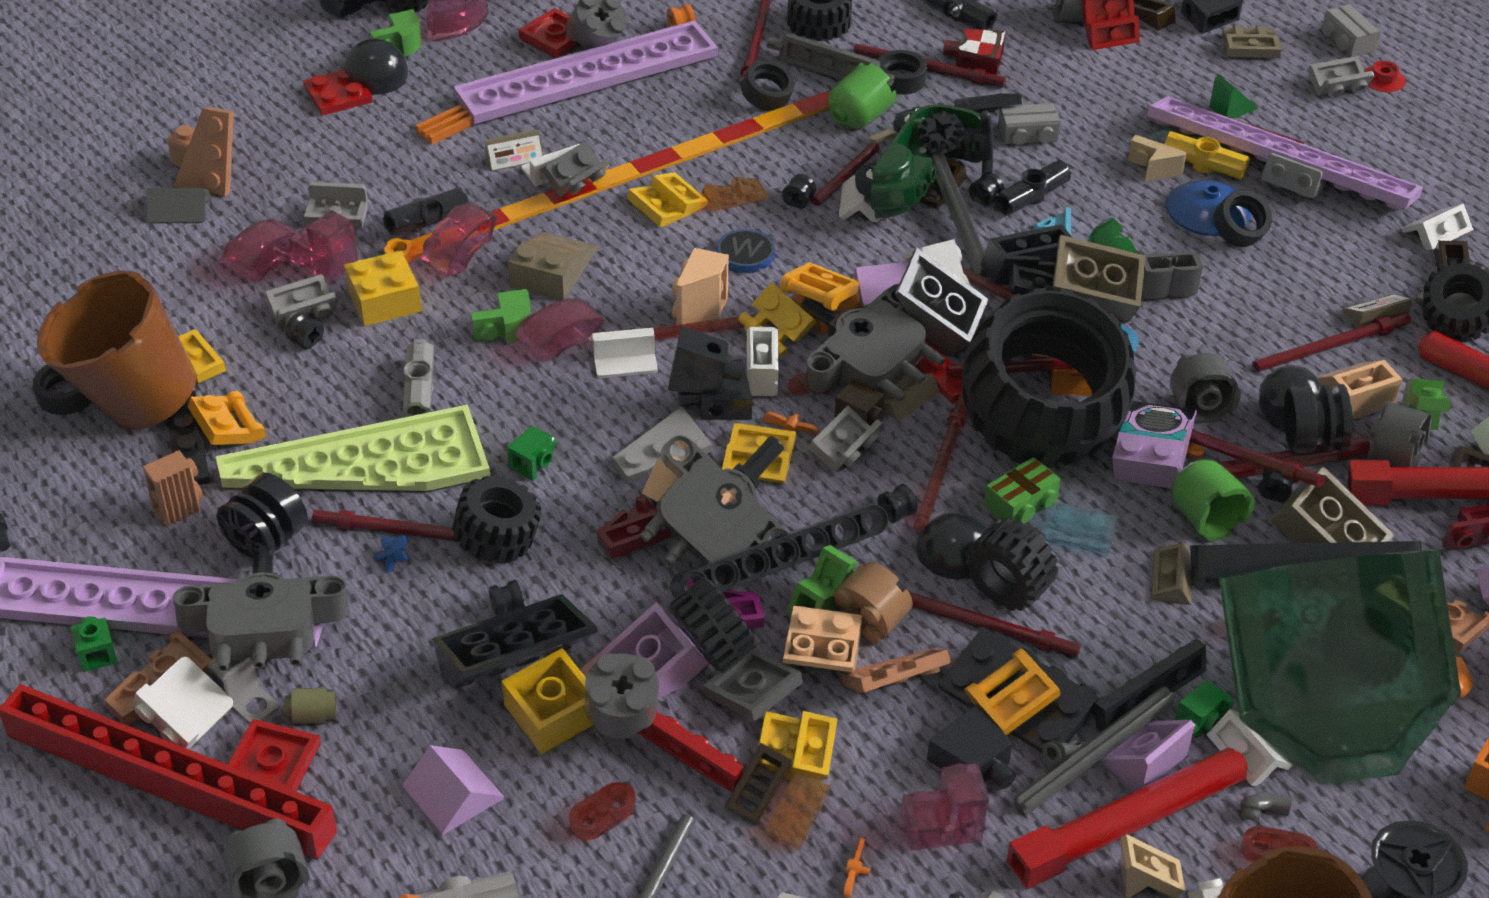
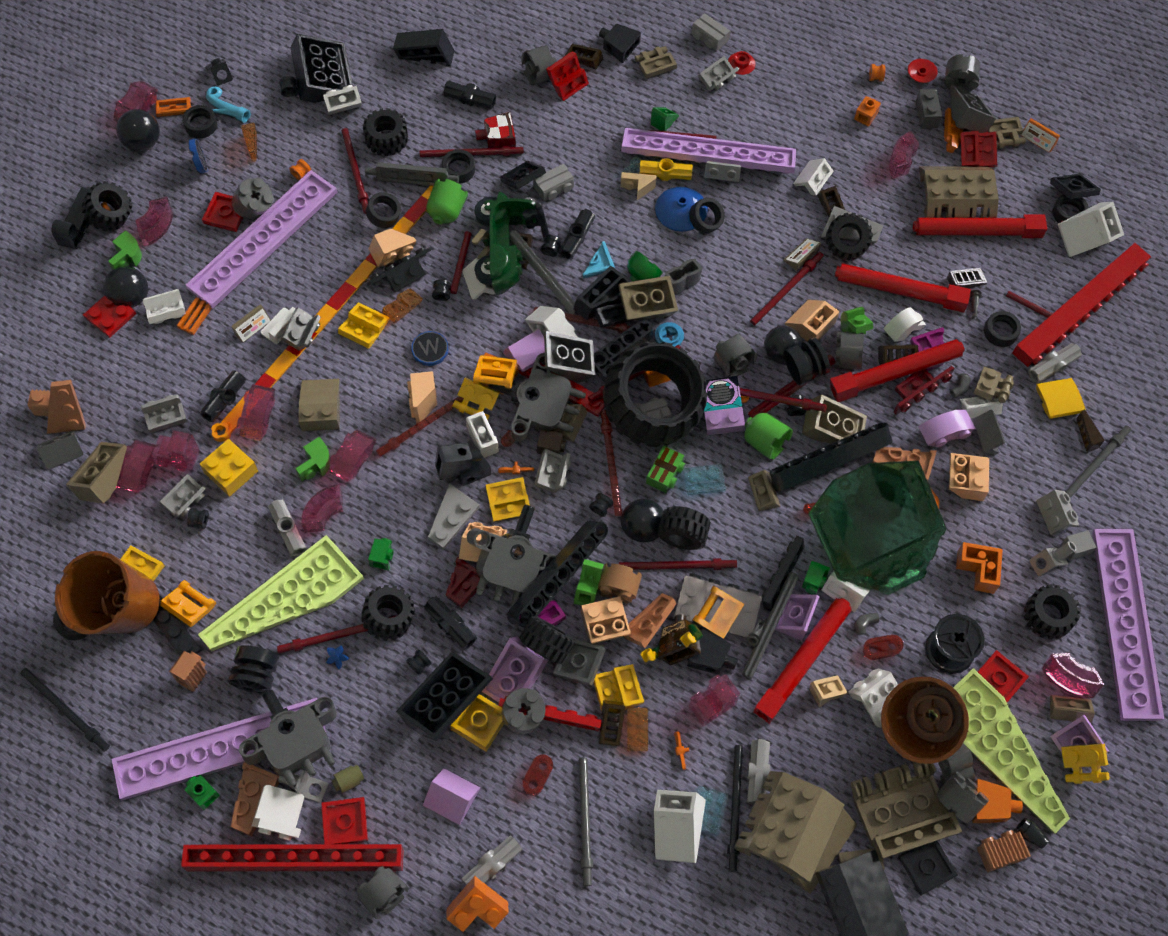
camera: 25 degrees left, 20 degrees up
white panel [592,328,658,378] -> none
black gear [919,110,964,153] -> none
none -> dark tan slope [66,442,127,504]
none -> white bracket [143,289,186,324]
none -> clear pink brick [301,484,343,533]
none -> black bracket [366,246,432,292]
none -> light nougat slope [369,229,416,268]
none -> black piece [424,596,477,650]
none -> torso [640,614,703,666]

